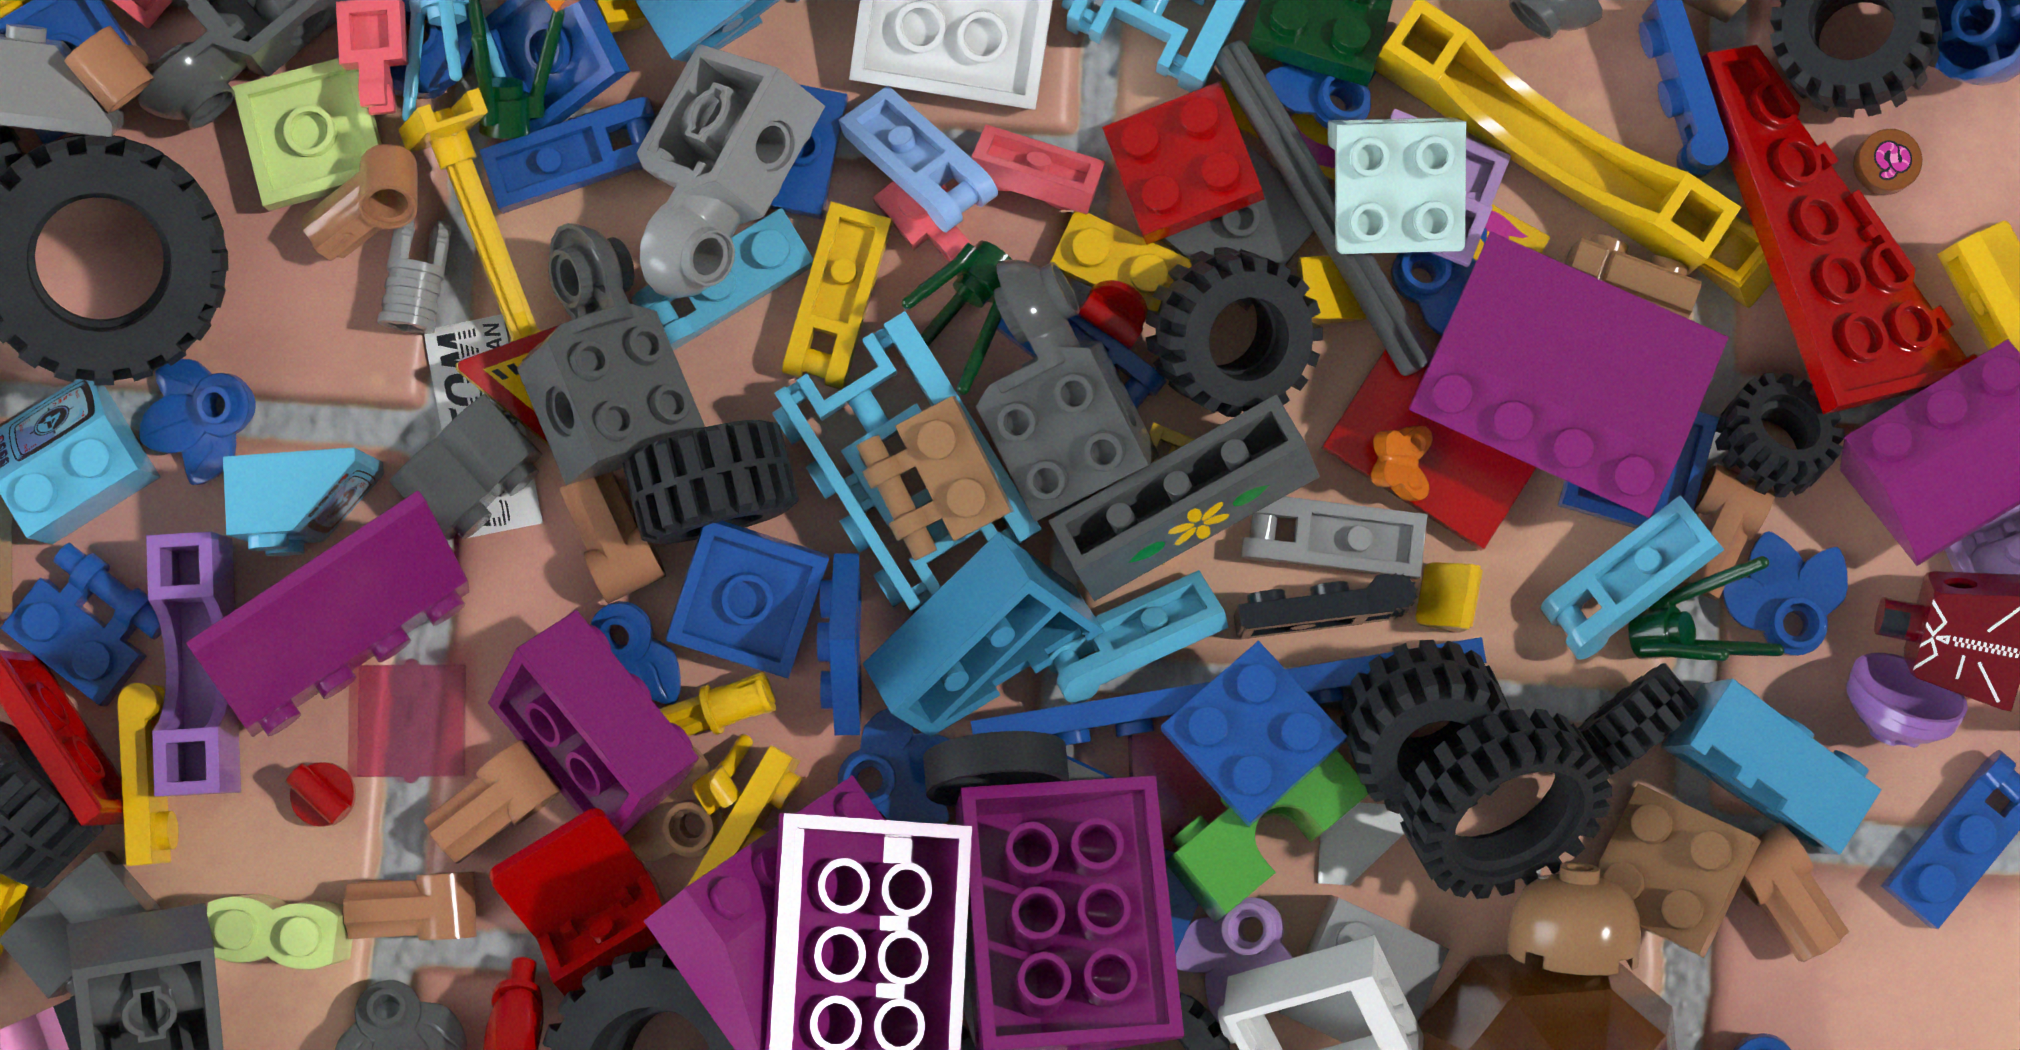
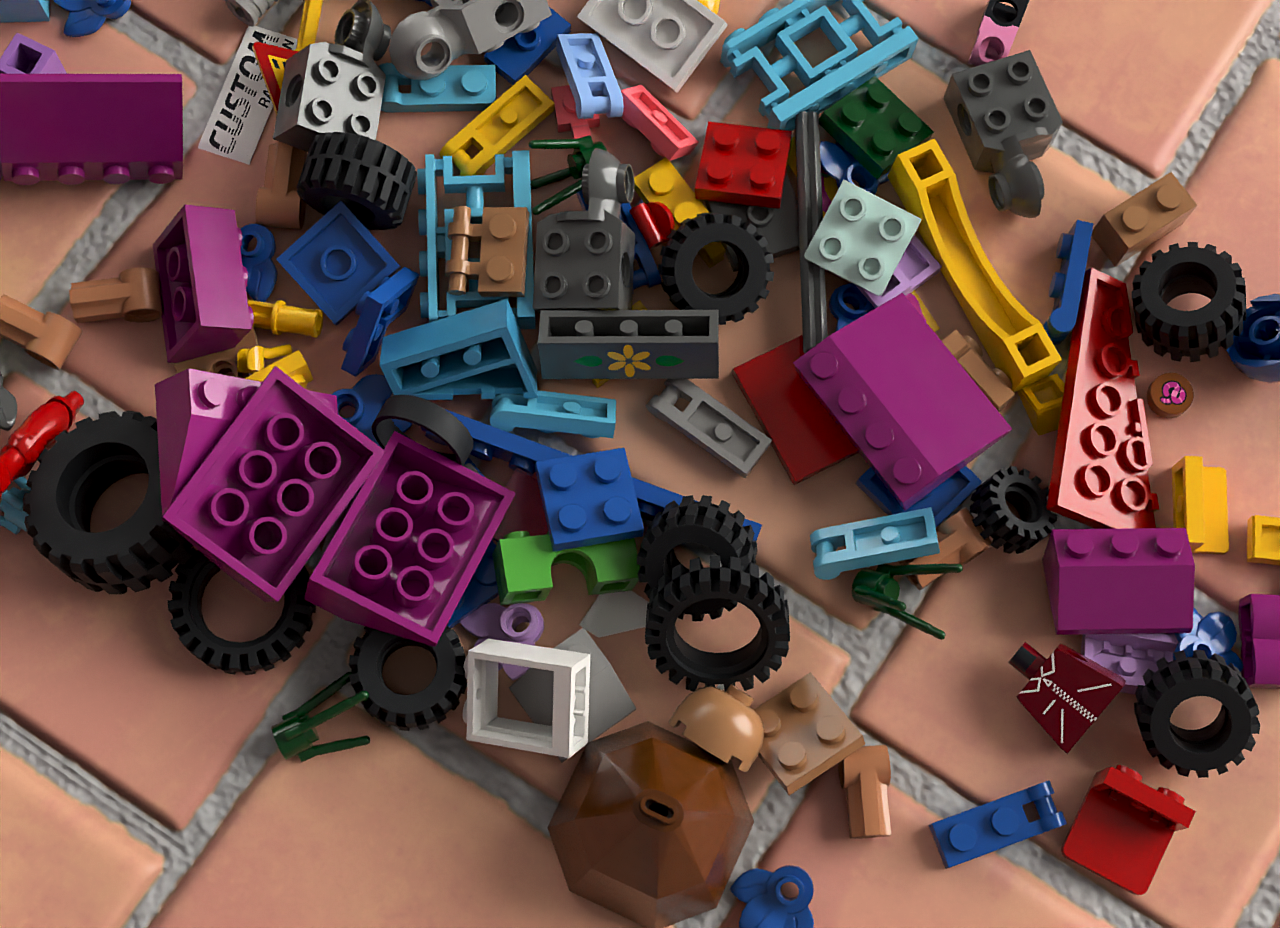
camera: 20 degrees right, 10 degrees down
medium azure slope [223,447,384,556] -> none
red plate [285,762,356,827] -> none
clear pink piece [357,658,466,783] -> none
dark grey brick [389,394,543,540] -> none
red bracket [489,808,666,997] -> none
black hinge [1233,573,1418,640] -> none
yellow slope [1296,256,1366,325] -> none
orange piece [1371,426,1433,501] -> none
yellow slope [1415,562,1483,633] -> none
black tyre [1578,663,1699,776] -> none
dark azure wedge [1661,679,1882,855] -> none
blue plate [1722,531,1848,656] -> none
medium lavender piece [1846,653,1968,748] -> none

